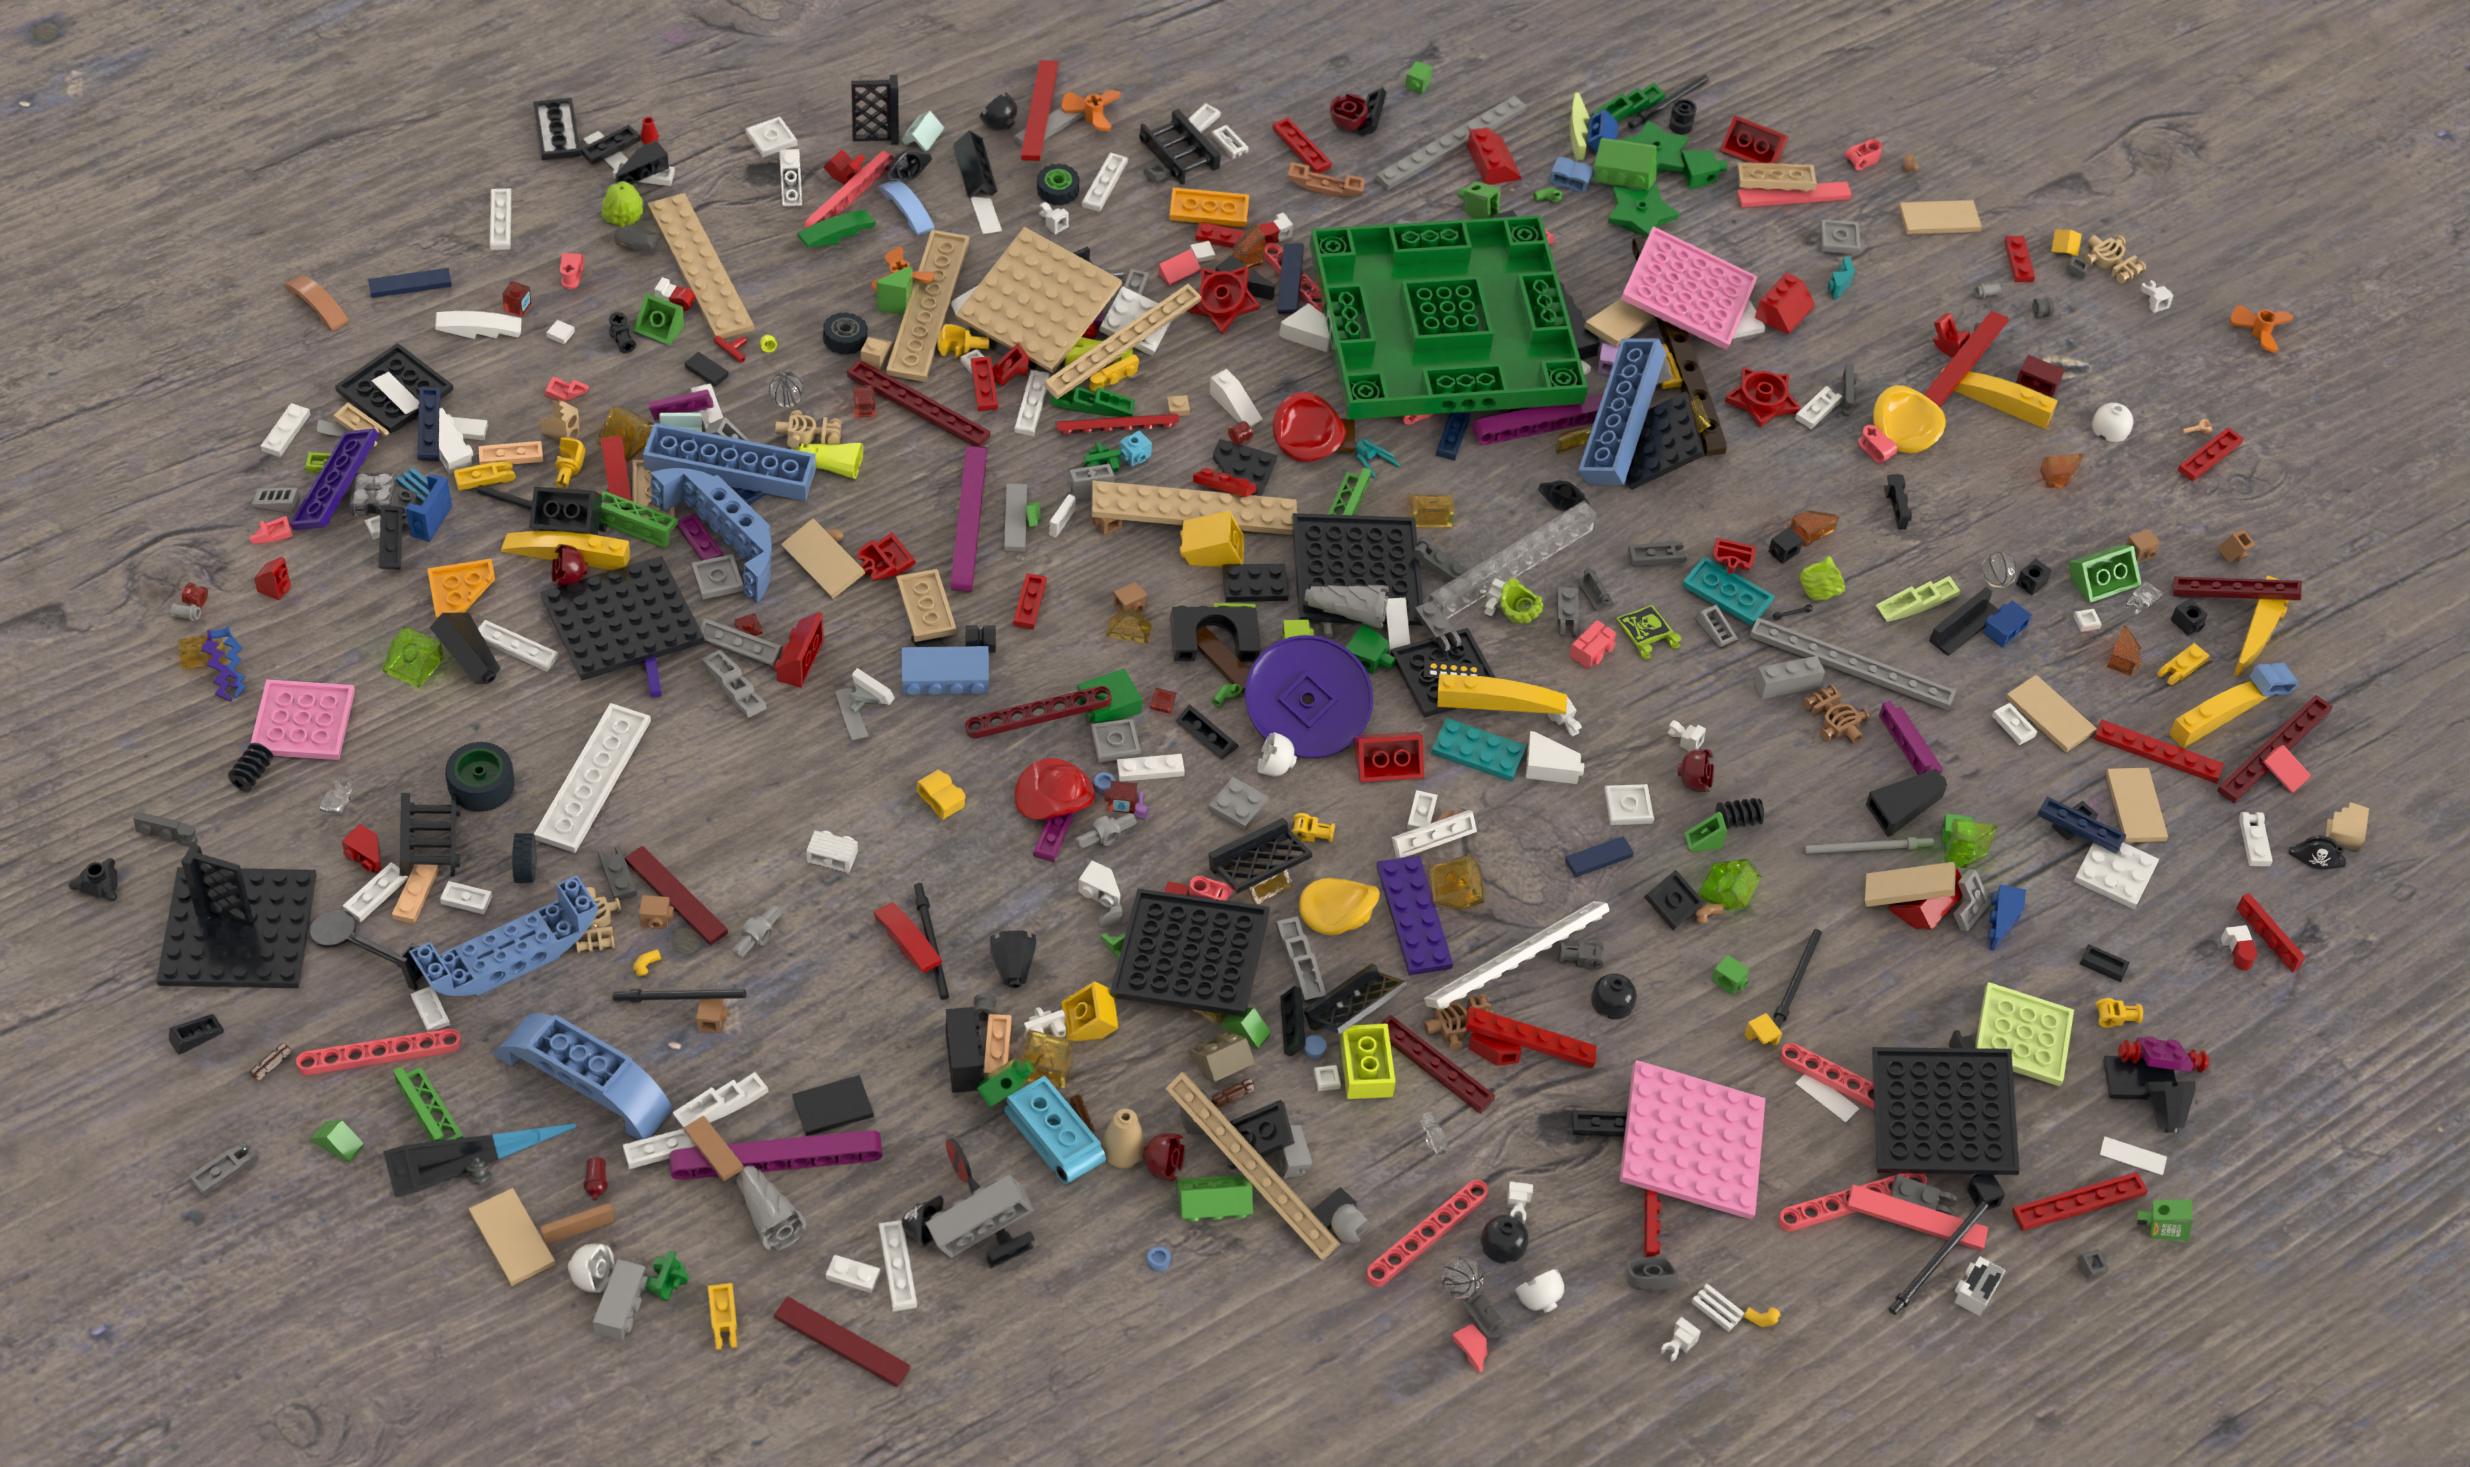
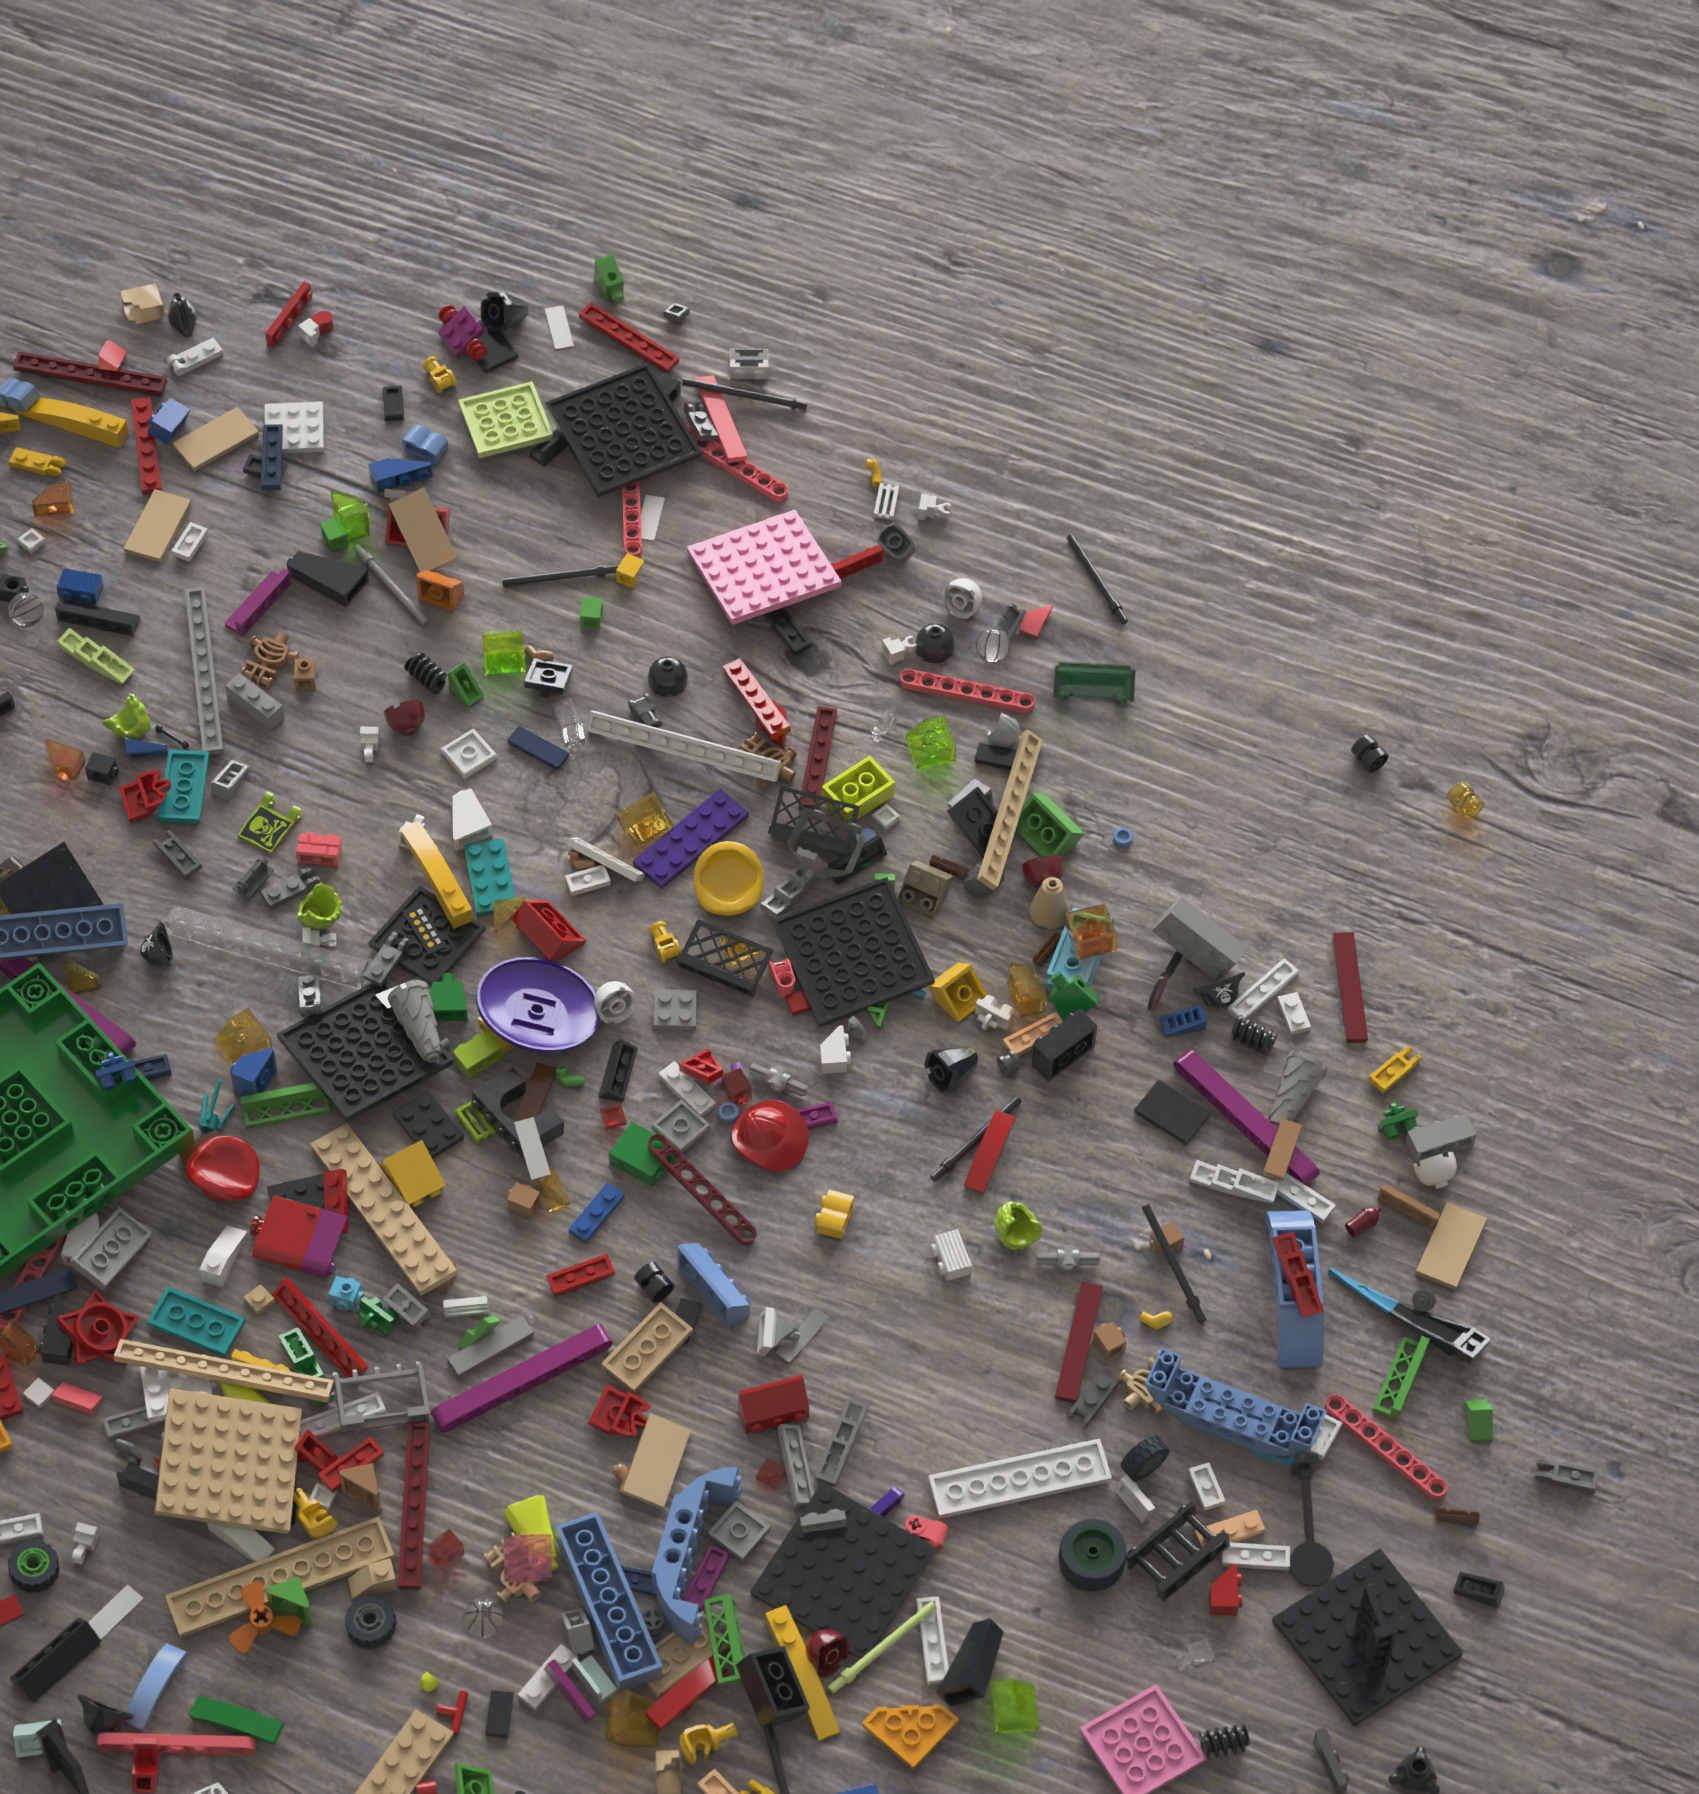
camera: 120 degrees left, 5 degrees up
none -> light grey tile [69,1207,153,1290]
none -> blue hips [96,1052,135,1090]
none -> blue slope [125,738,168,758]
none -> brick [147,398,190,444]
none -> teal plate [147,1286,246,1358]
none -> blue slope [230,1048,277,1097]
none -> red door [252,1195,347,1278]
none -> medium nougat brick [294,658,316,690]
none -> light grey hinge [332,1361,430,1432]
none -> medium nougat slope [339,1463,382,1514]
none -> medium blue brick [402,424,448,464]
none -> orange slope [416,570,464,612]
none -> clear yellow slope [492,897,526,932]
none -> clear pink slope [504,1534,552,1583]
none -> white sticker [514,1117,551,1180]
none -> clear slope [551,697,585,748]
none -> blue plate [569,1183,625,1244]
none -> red wing [679,1049,724,1084]
none -> light grey piece [787,807,867,879]
none -> light grey plate [800,1509,847,1533]
none -> yellowish green bar [828,1601,937,1694]
none -> clear neon green slope [905,715,956,769]
none -> coral piece [905,1515,948,1550]
none -> lime hair [994,1201,1044,1250]
none -> clear green windscreen [1053,661,1136,703]
none -> clear orange brick [1065,903,1117,960]
none -> black bar [1067,534,1128,625]
none -> white plate [1115,1475,1155,1524]
none -> blue slope [1160,1005,1207,1037]
none -> black piece [1231,1015,1278,1056]
none -> red slope [1272,1232,1324,1318]

